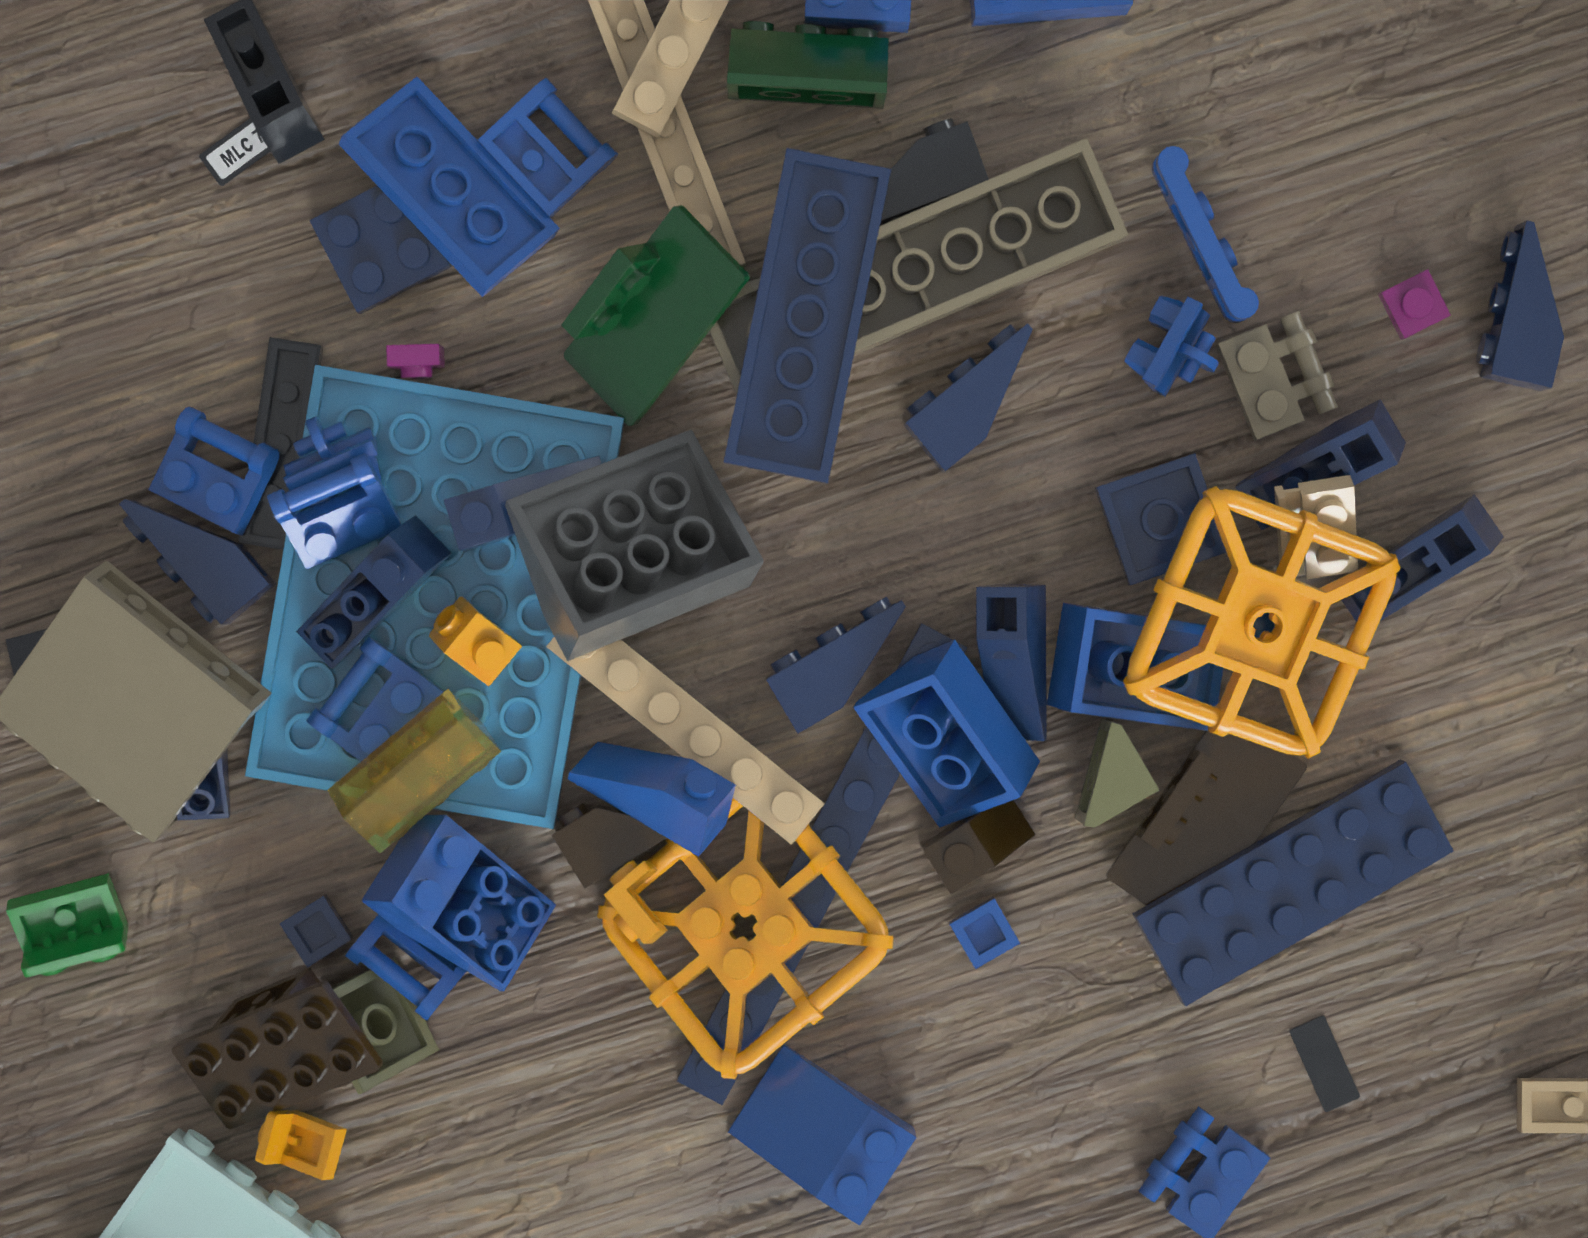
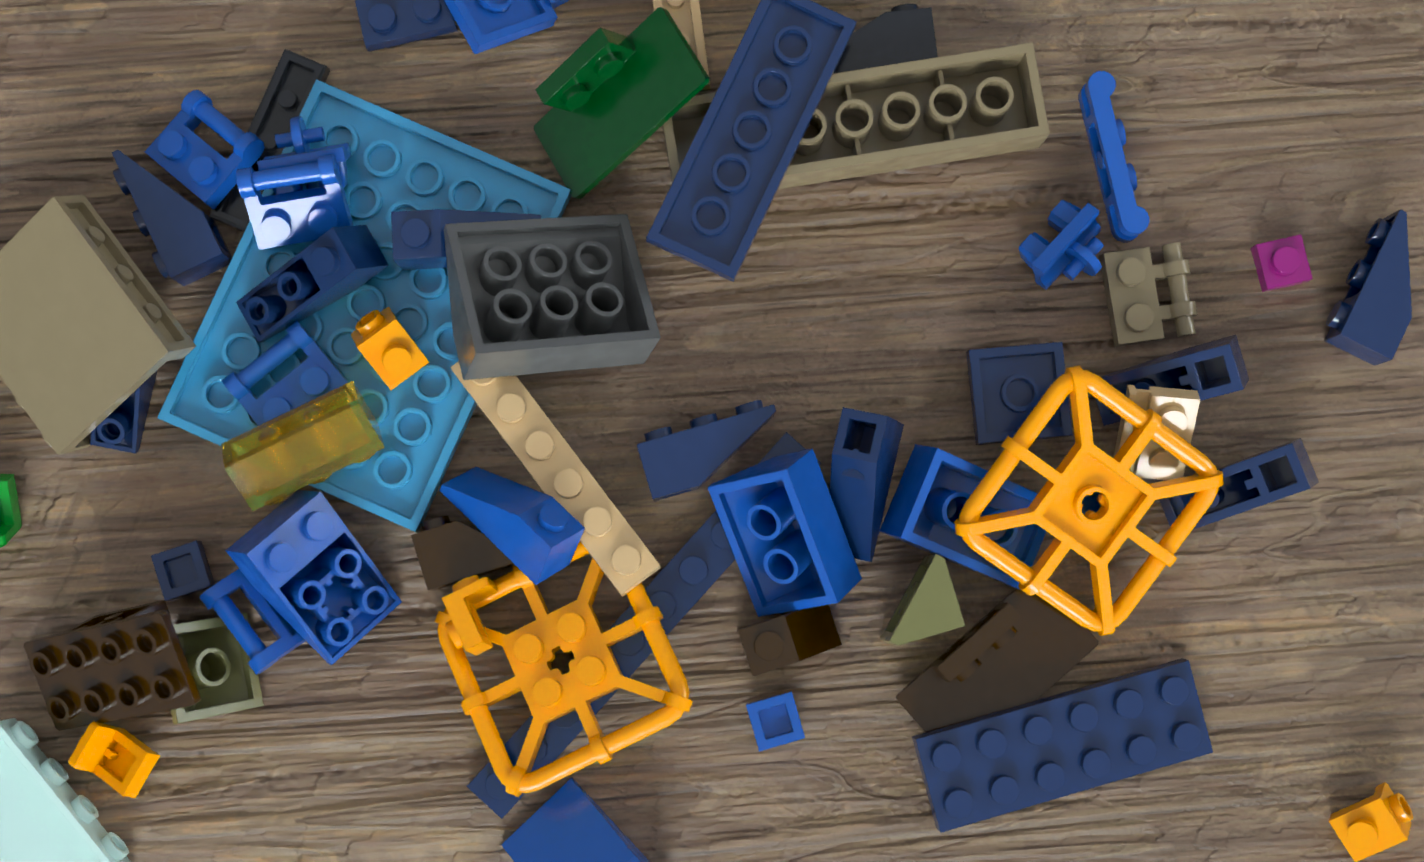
camera: 10 degrees right, 5 degrees down
magenta plate [386,344,445,379] -> none
dark blue slope [904,324,1033,473] -> none

